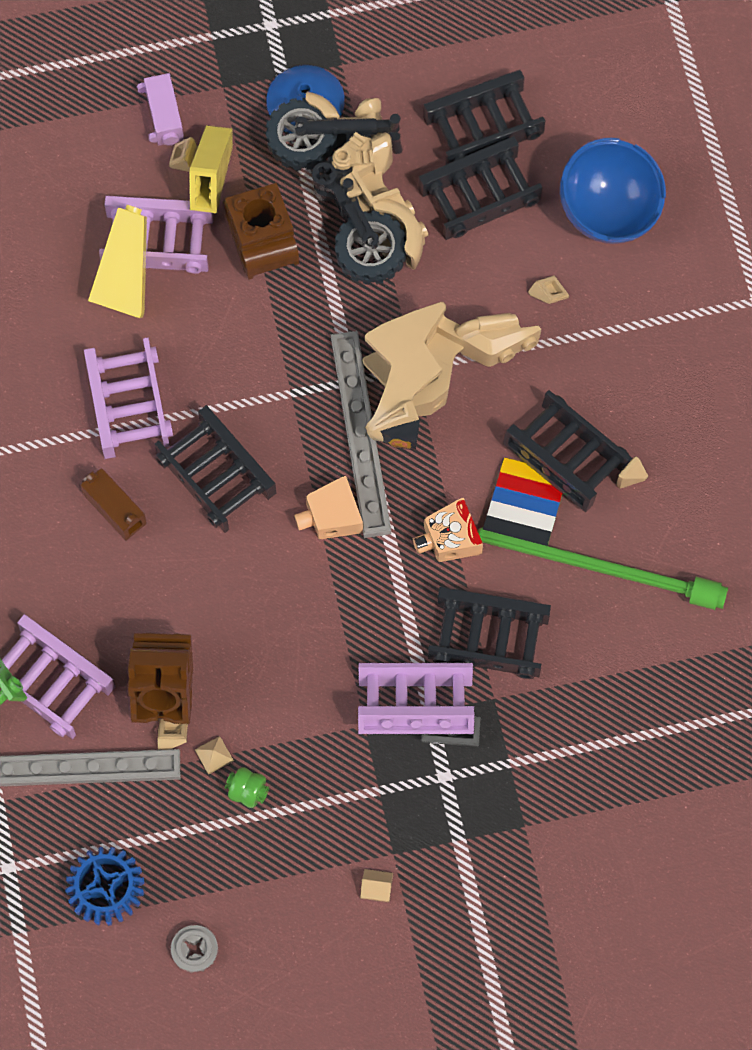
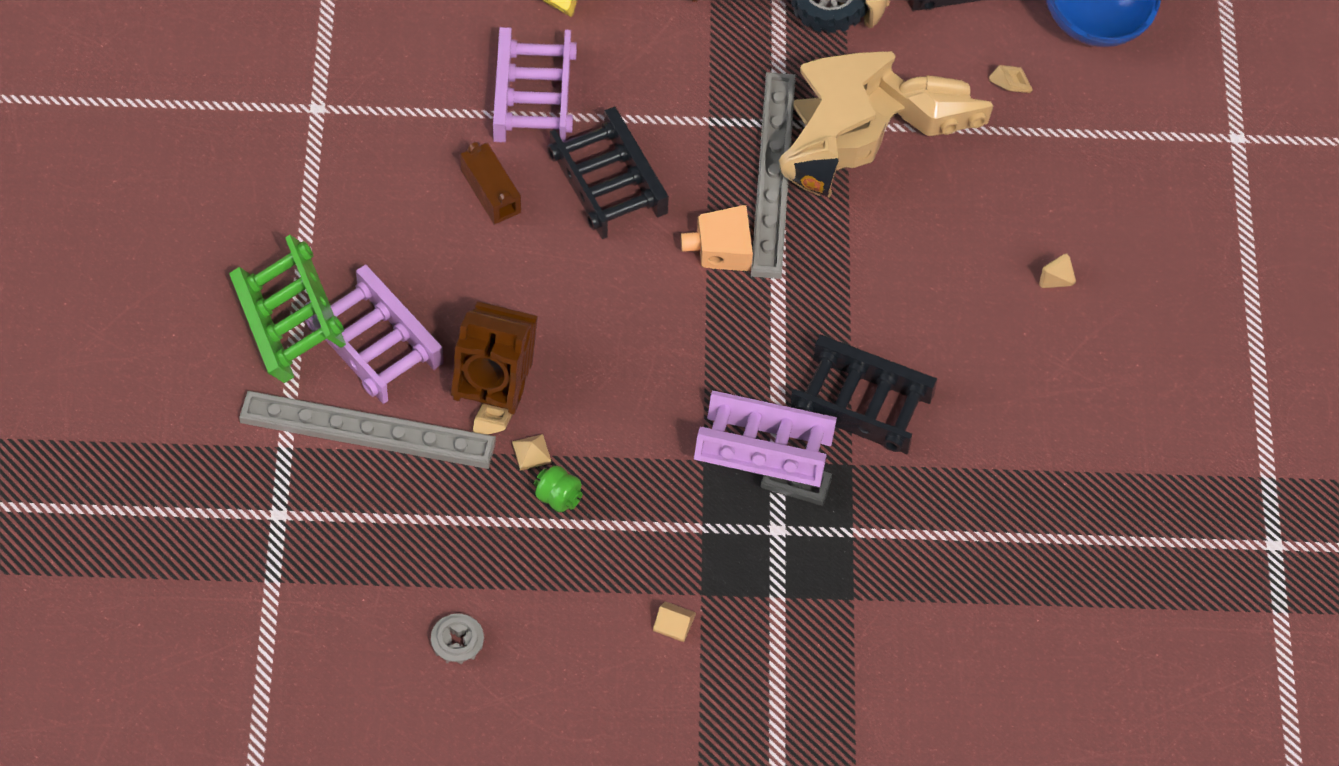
camera: 10 degrees right, 10 degrees down
blue gear [65,847,145,926] -> none
torso [413,498,483,562] -> none
flag [477,458,728,610] -> none
black fence [503,390,632,513] -> none

